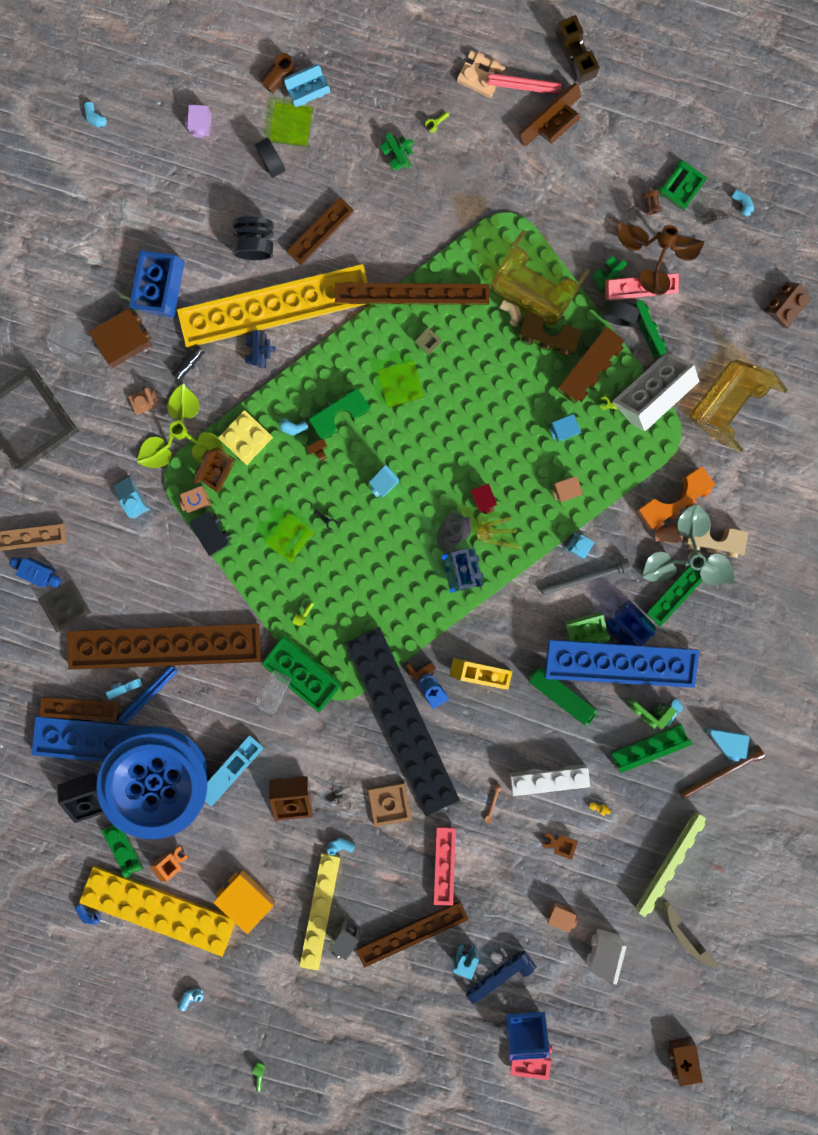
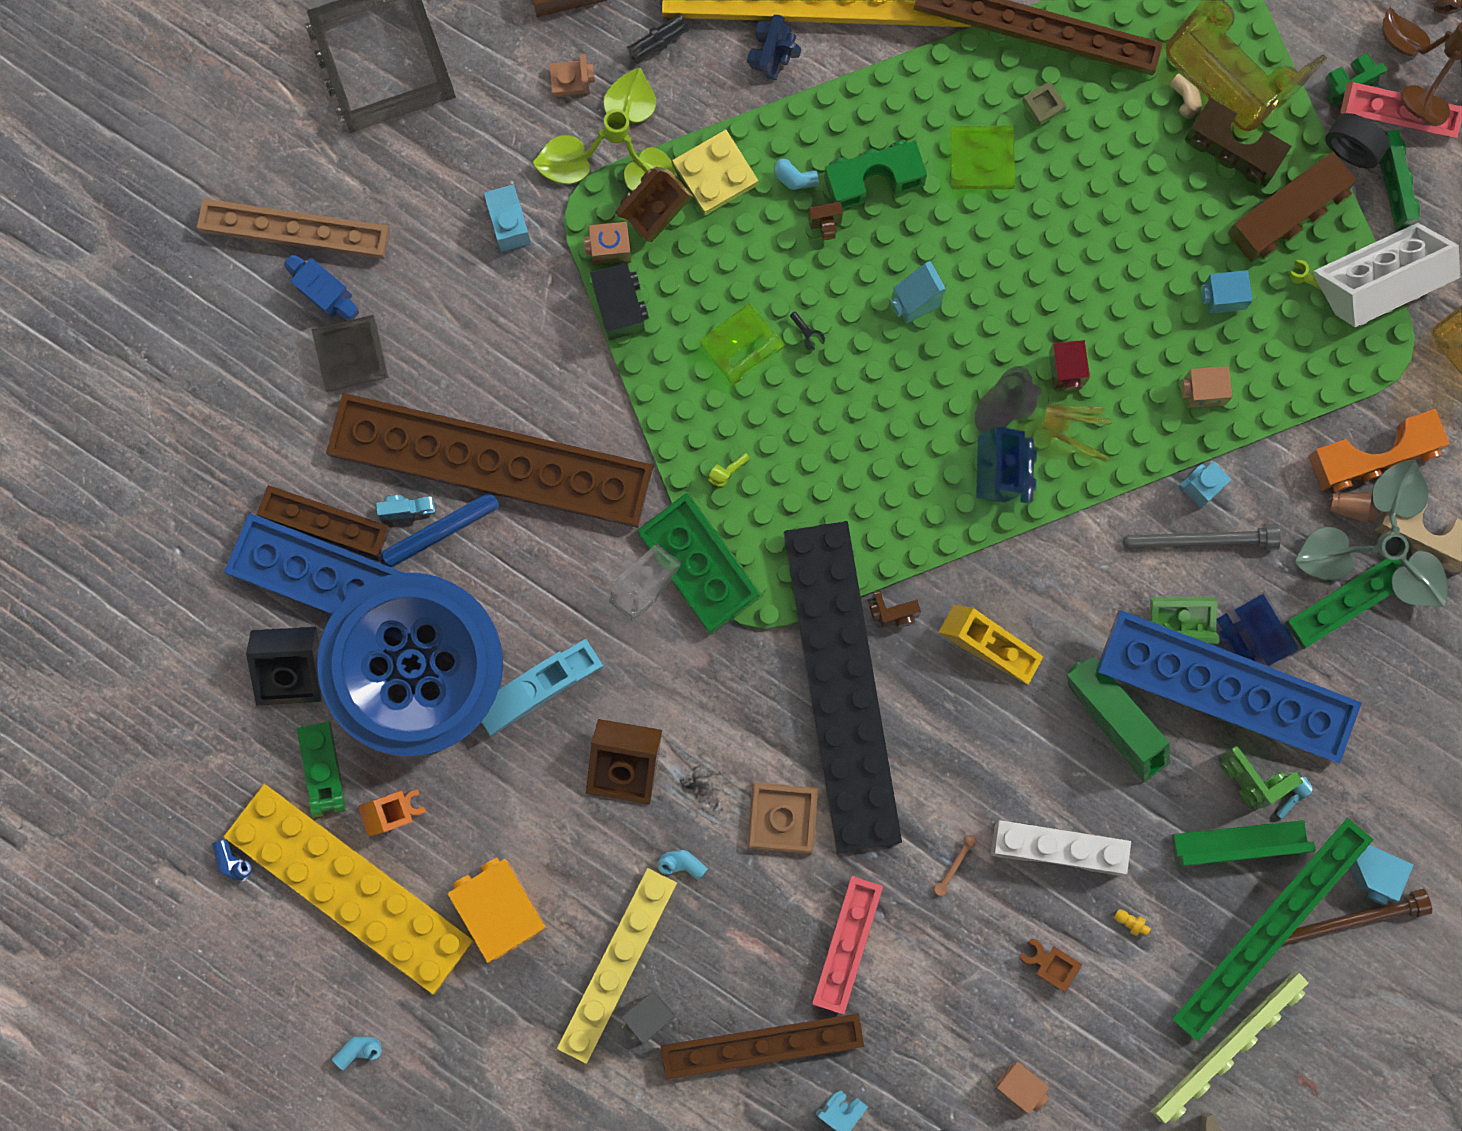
camera: 15 degrees right, 10 degrees down
blue piece [418,674,450,710] -> none
none -> green plate [1172,817,1374,1041]

